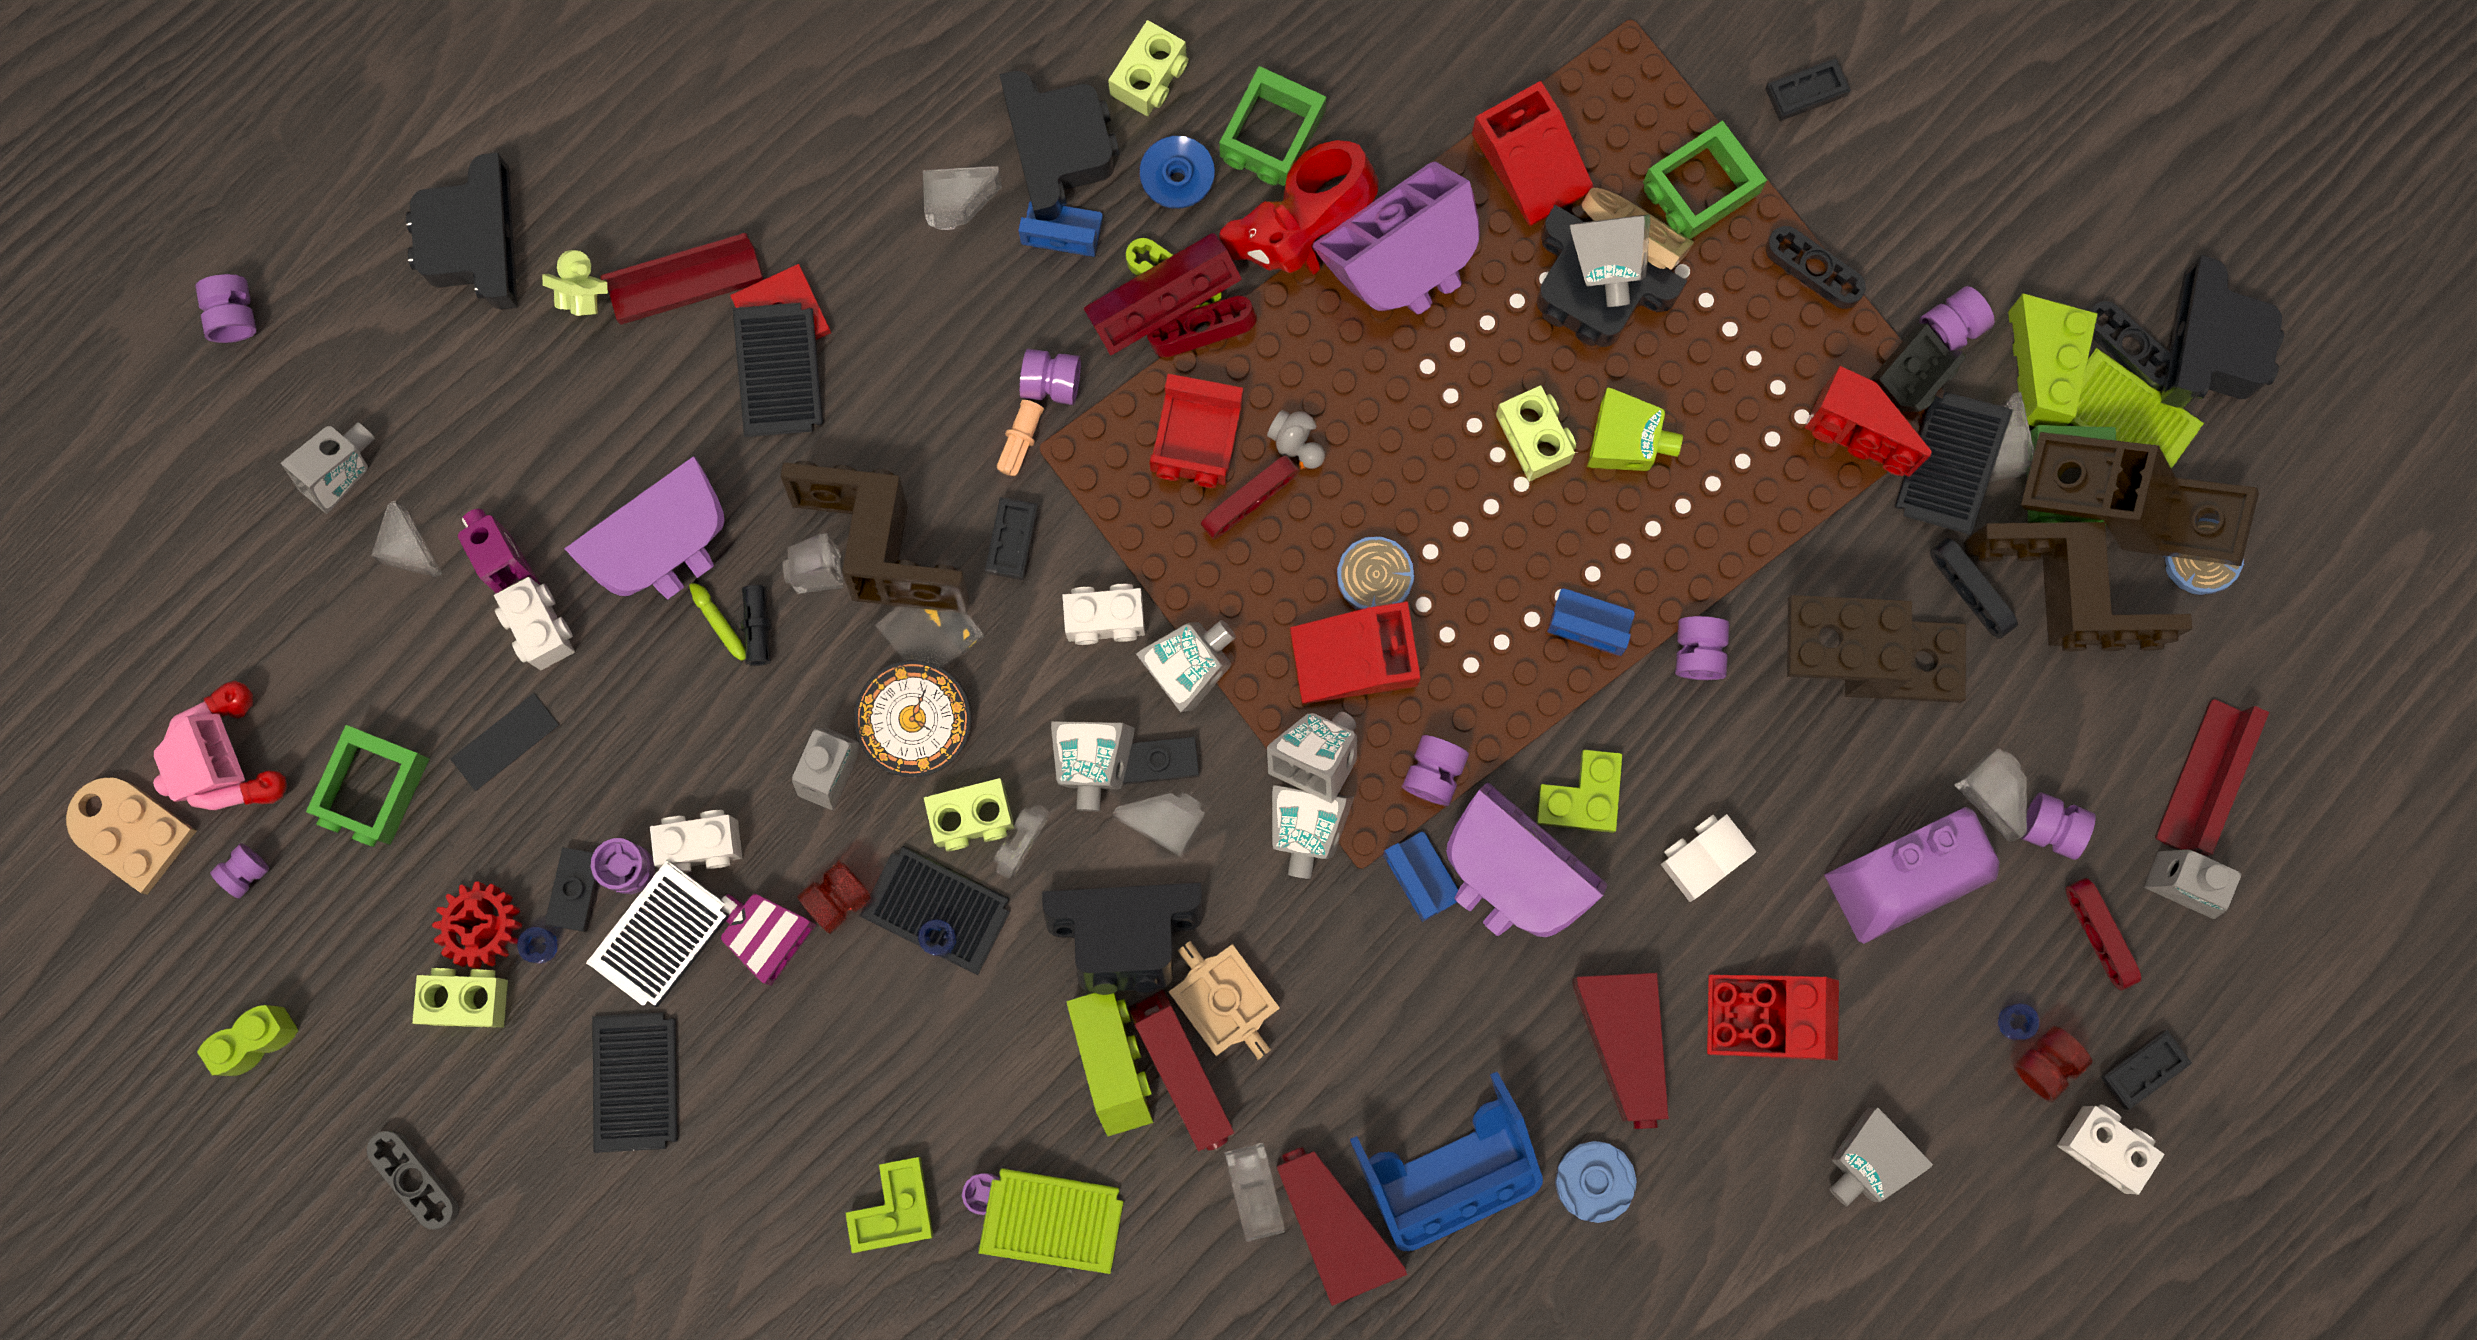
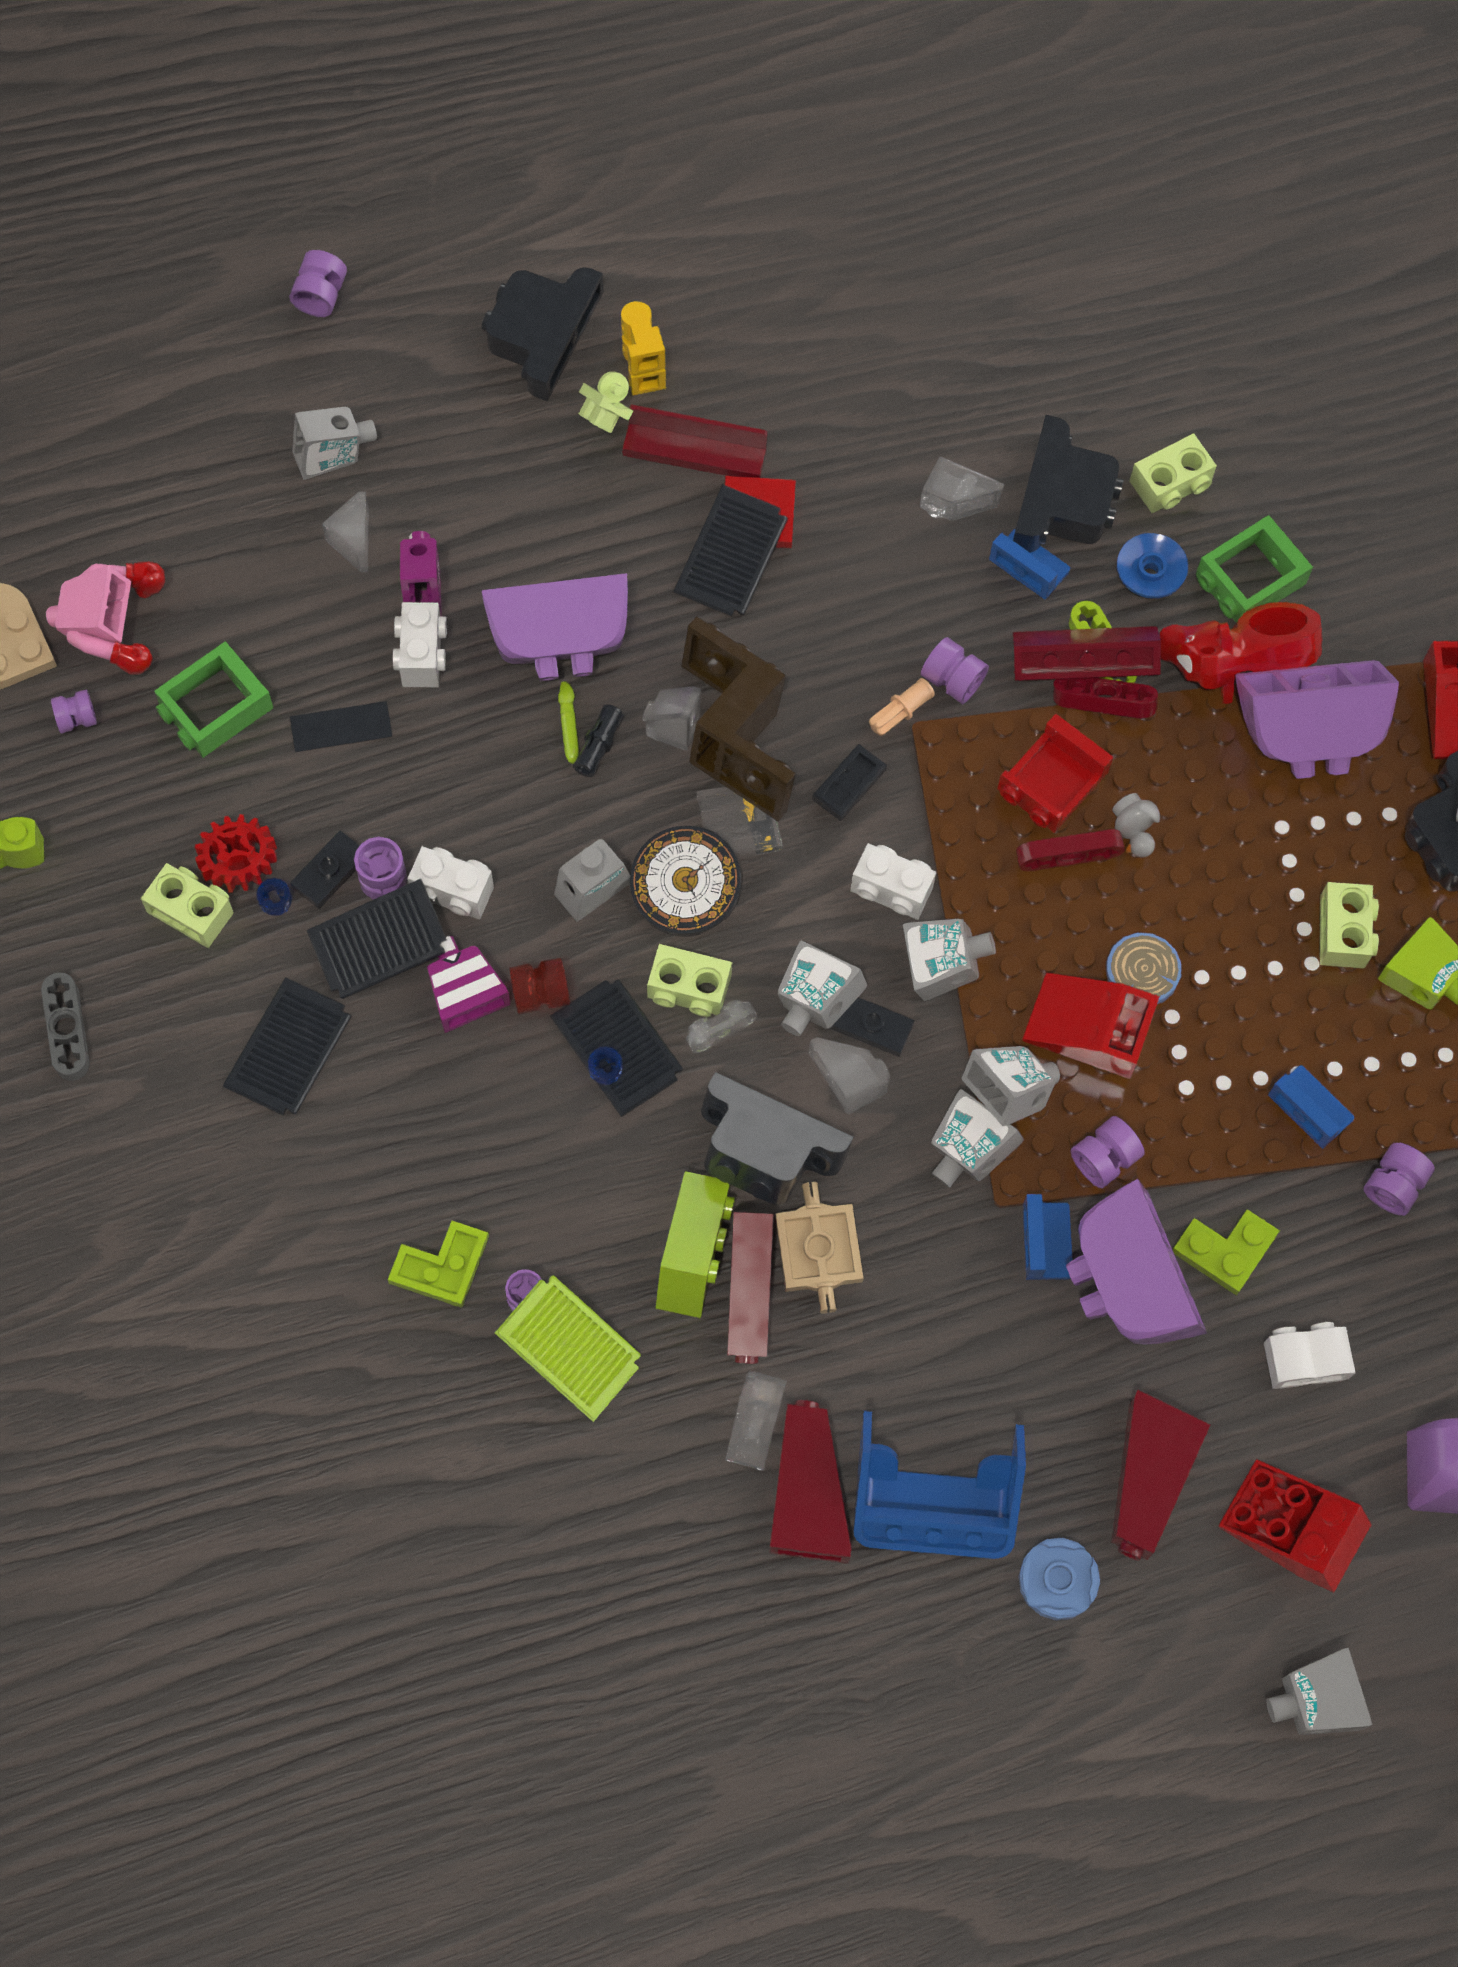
camera: 25 degrees right, 10 degrees down
none -> yellow legs [621,301,666,396]

